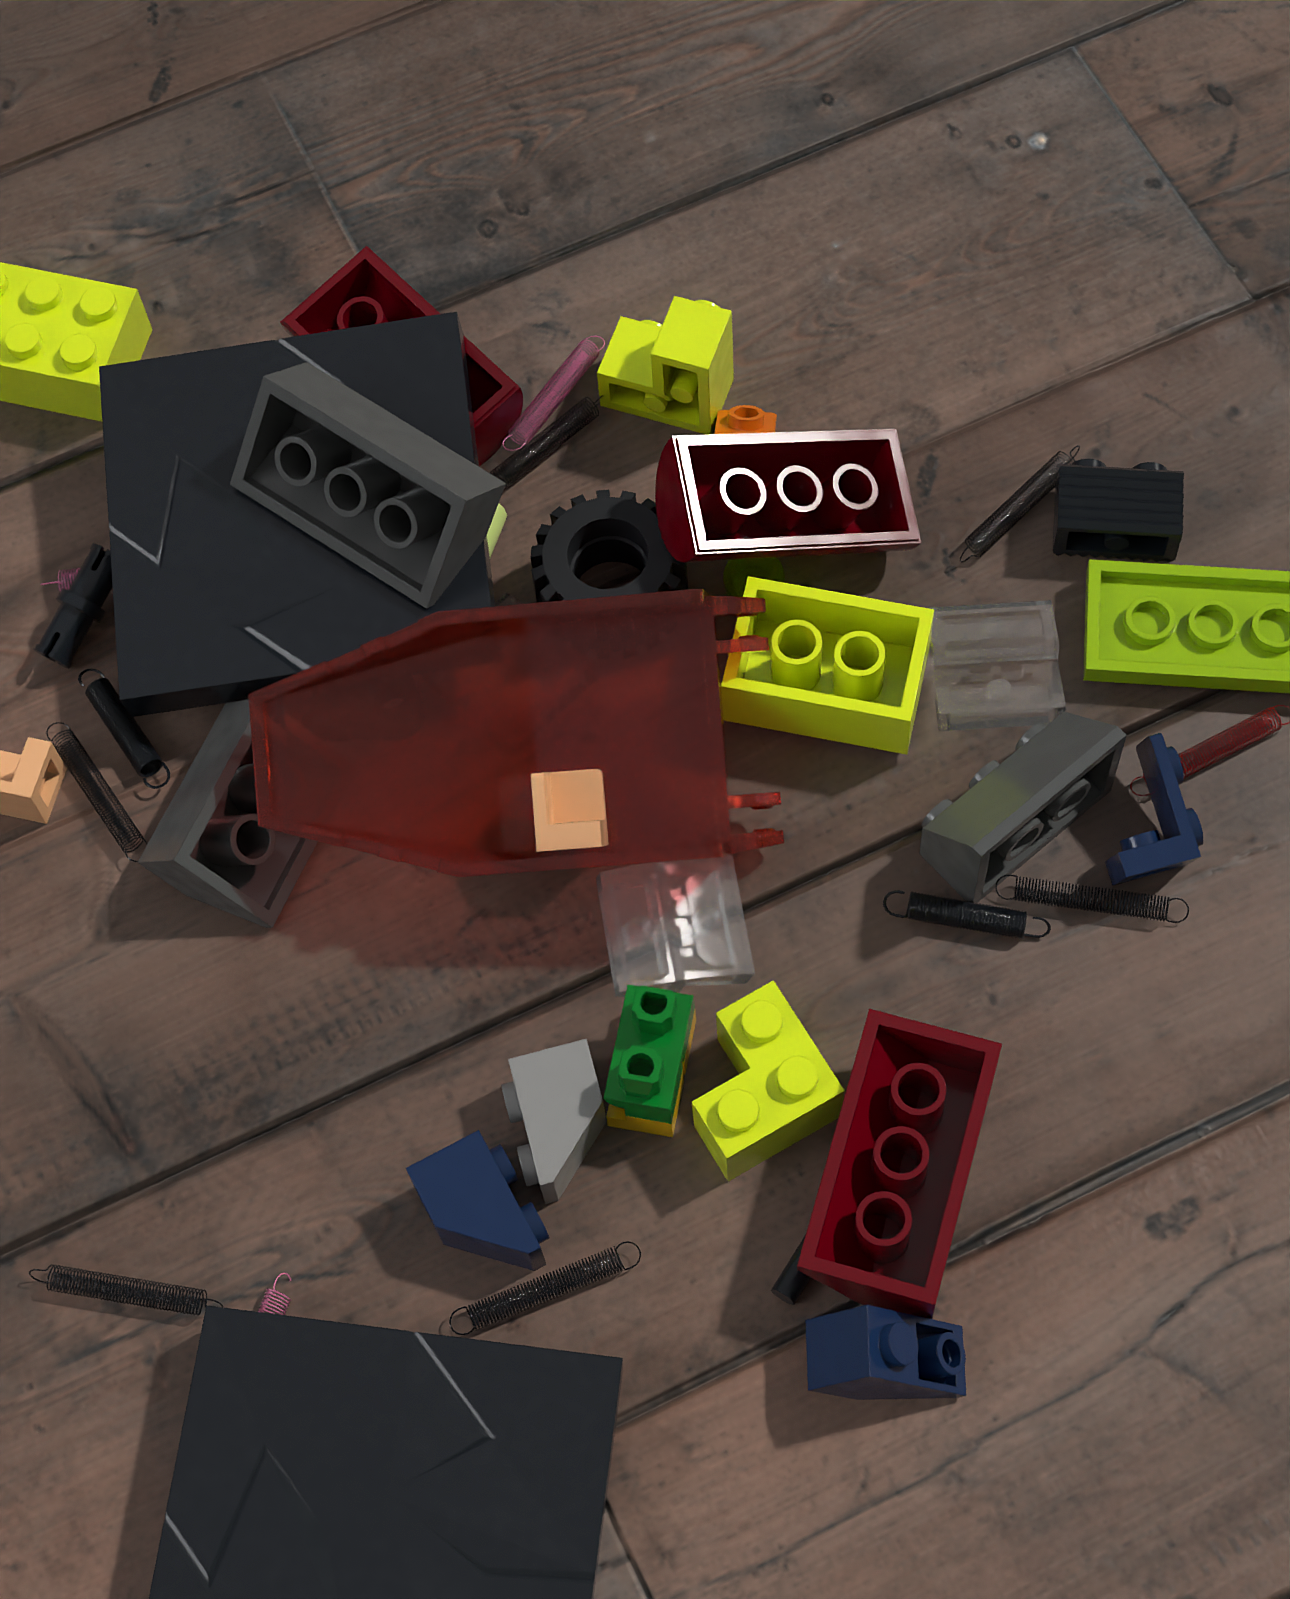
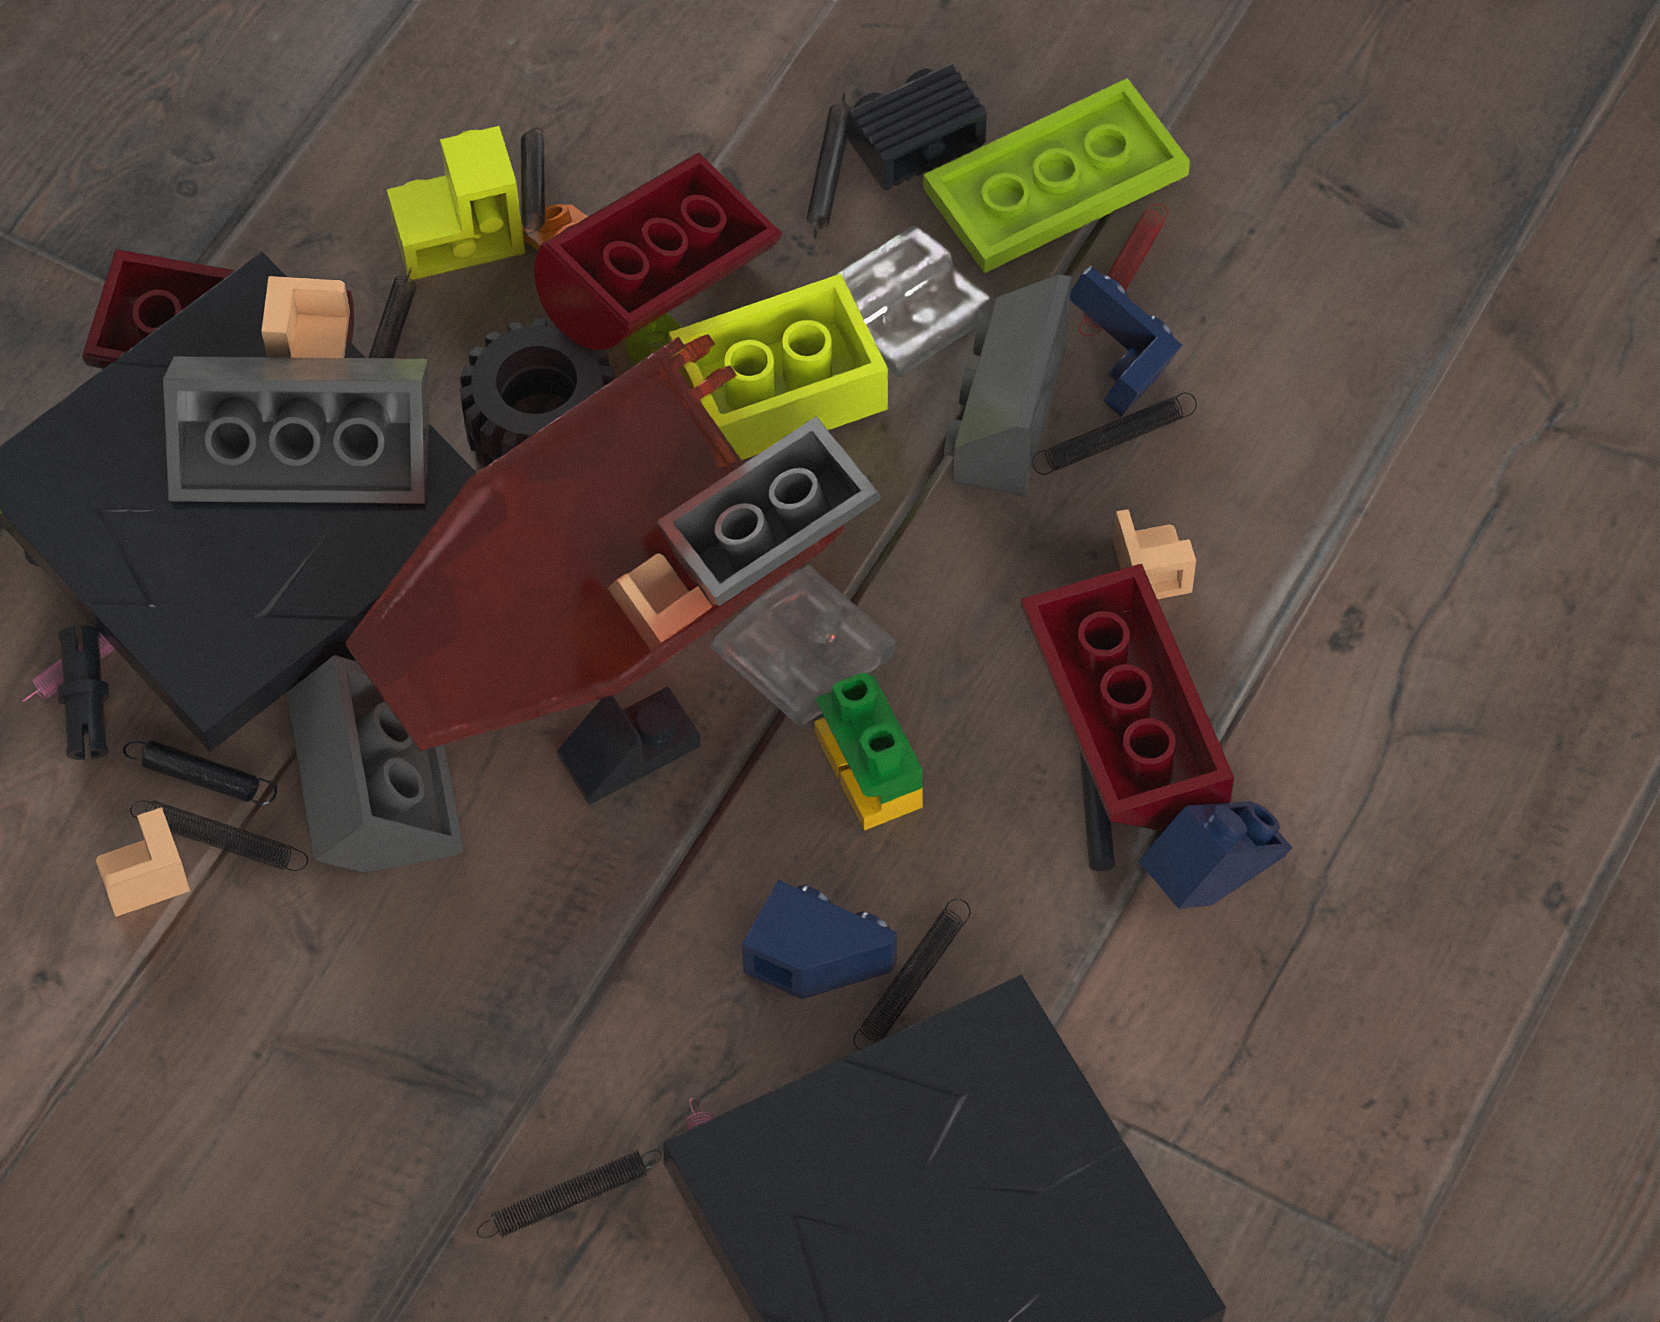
camera: 40 degrees left, 5 degrees down
light grey slope [501,1039,607,1204] -> none
bright pink piece [503,336,605,451] -> none
neon yellow brick [692,980,845,1182] -> none
black piece [883,890,1051,939] -> none
none -> light nougat panel [261,276,350,358]
none -> black piece [521,128,545,234]
none -> black slope [557,686,701,805]
none -> dark grey slope [656,416,881,606]
none -> light nougat panel [1113,509,1196,599]

